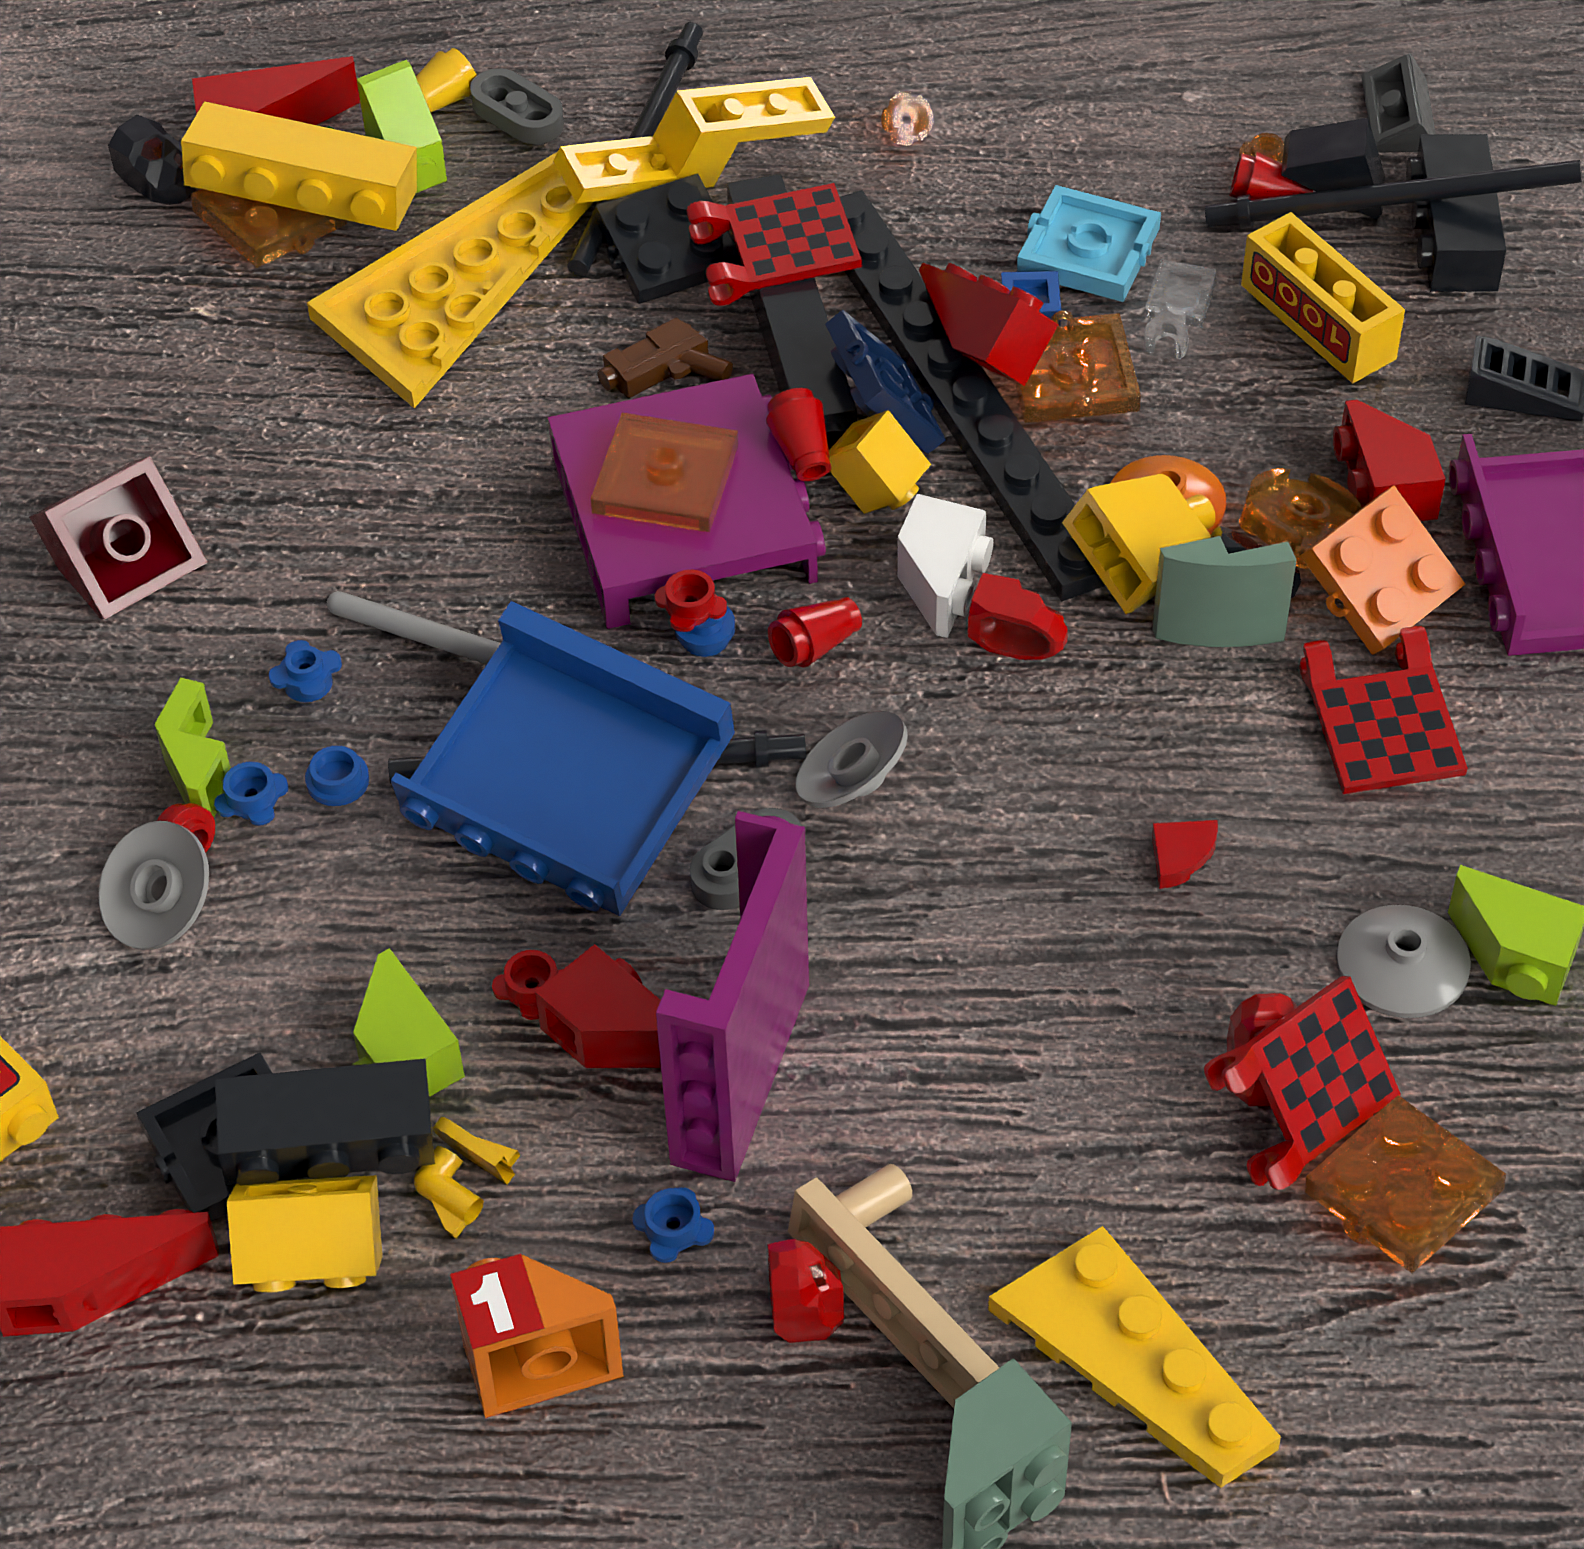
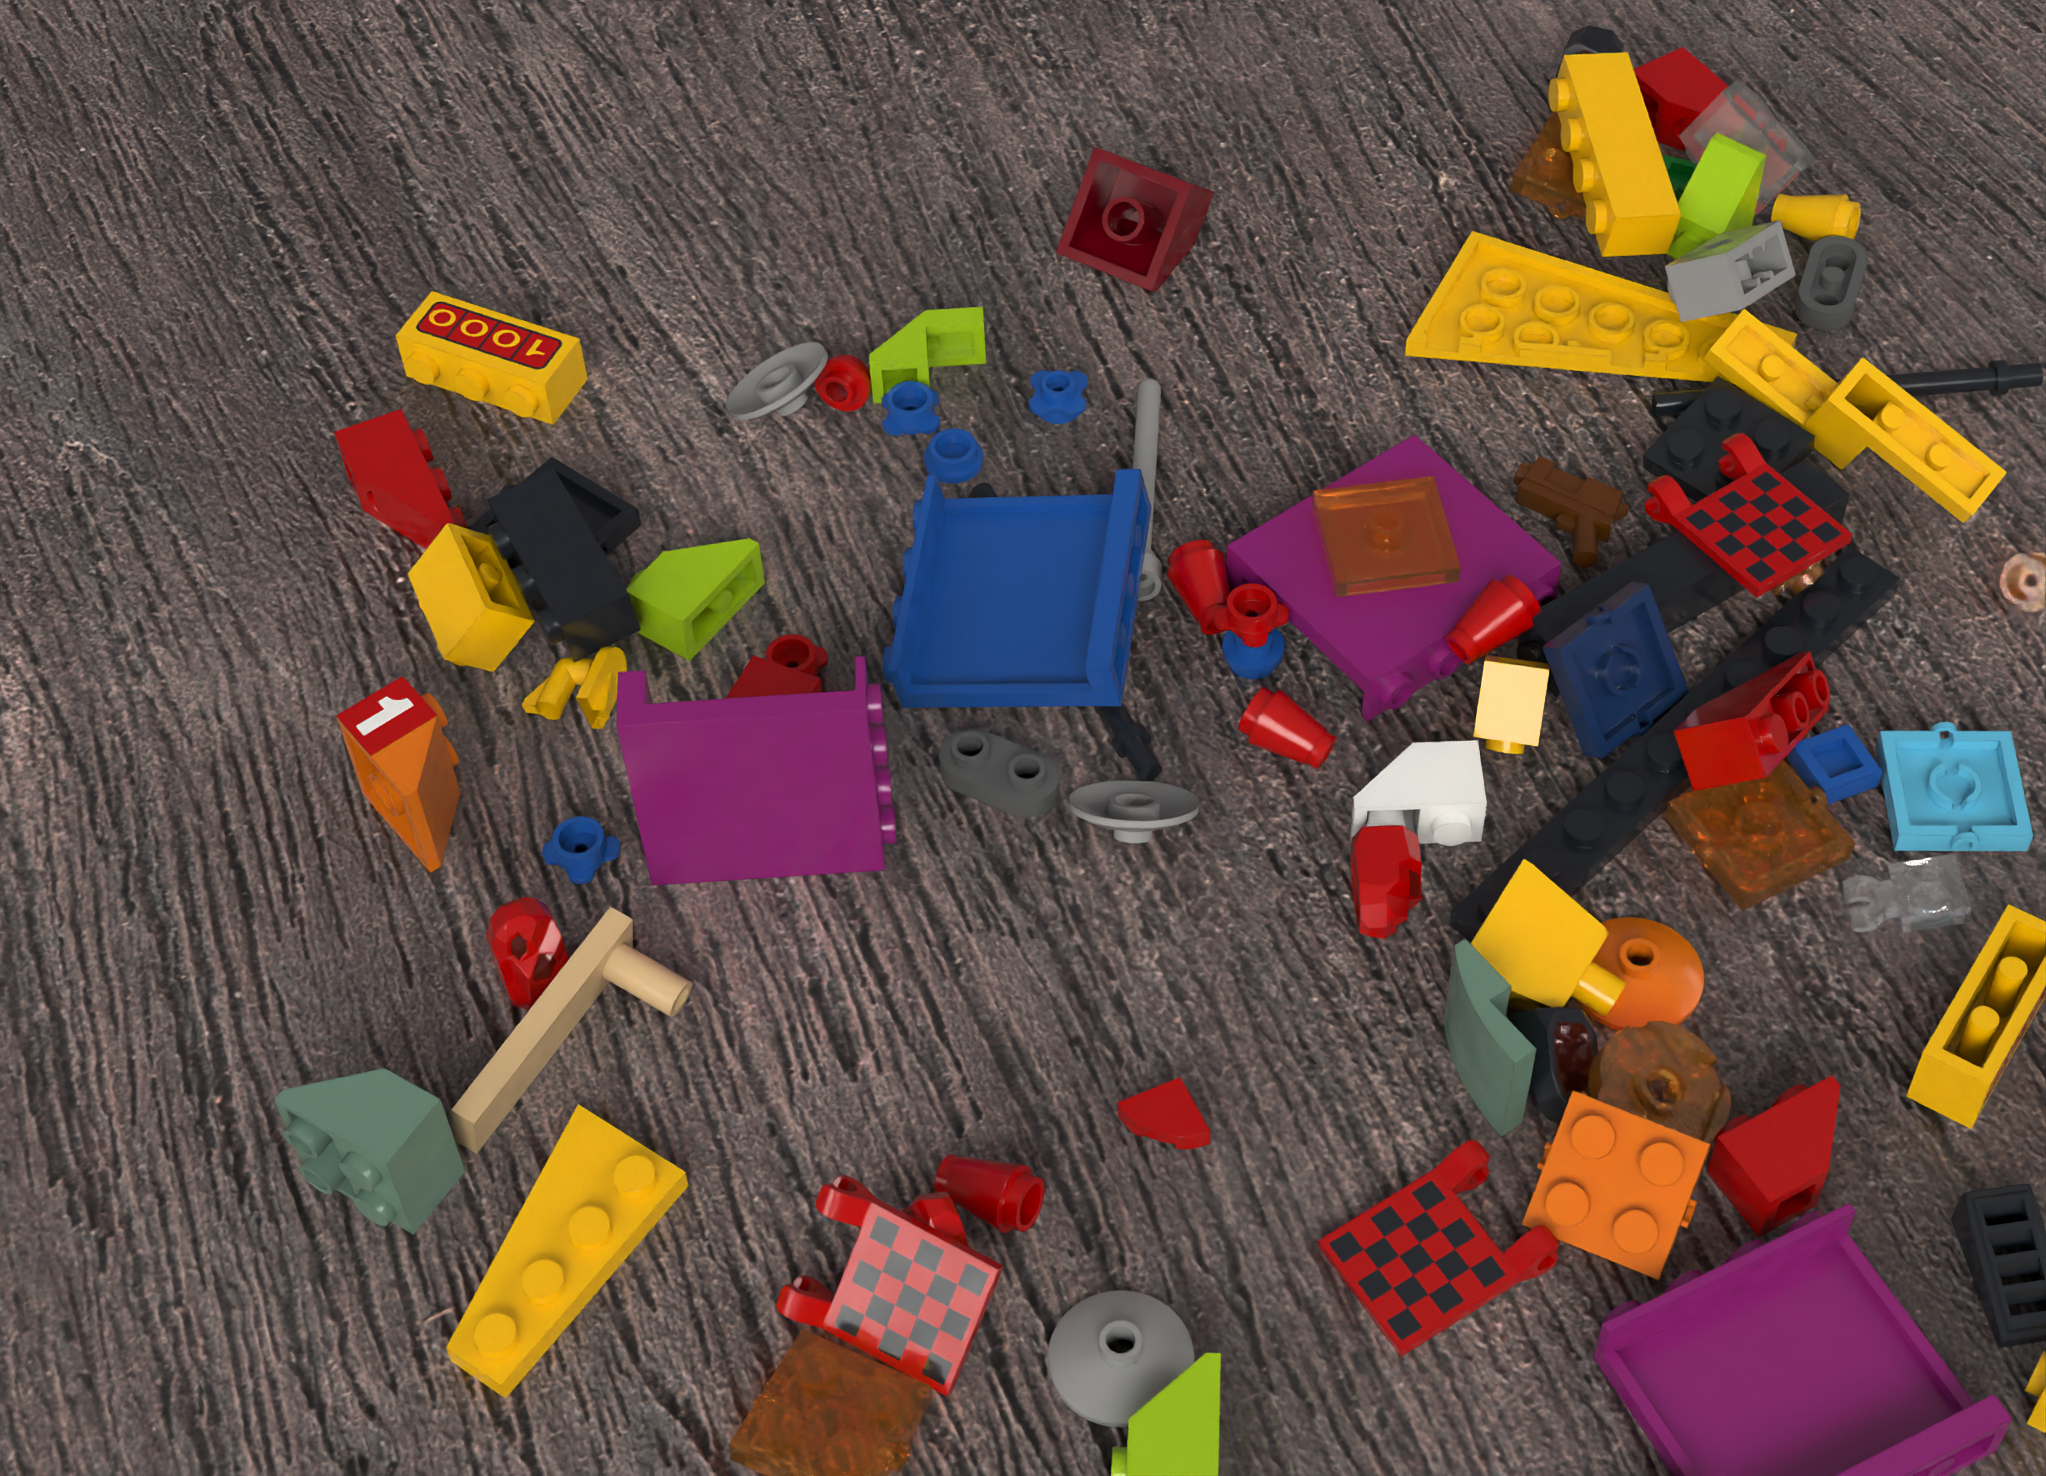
camera: 70 degrees right, 0 degrees up
none -> red cone [934,1154,1045,1233]
none -> red cone [1167,540,1231,635]
none -> light grey brick [1665,220,1796,322]
none -> clear brick [1679,80,1815,215]

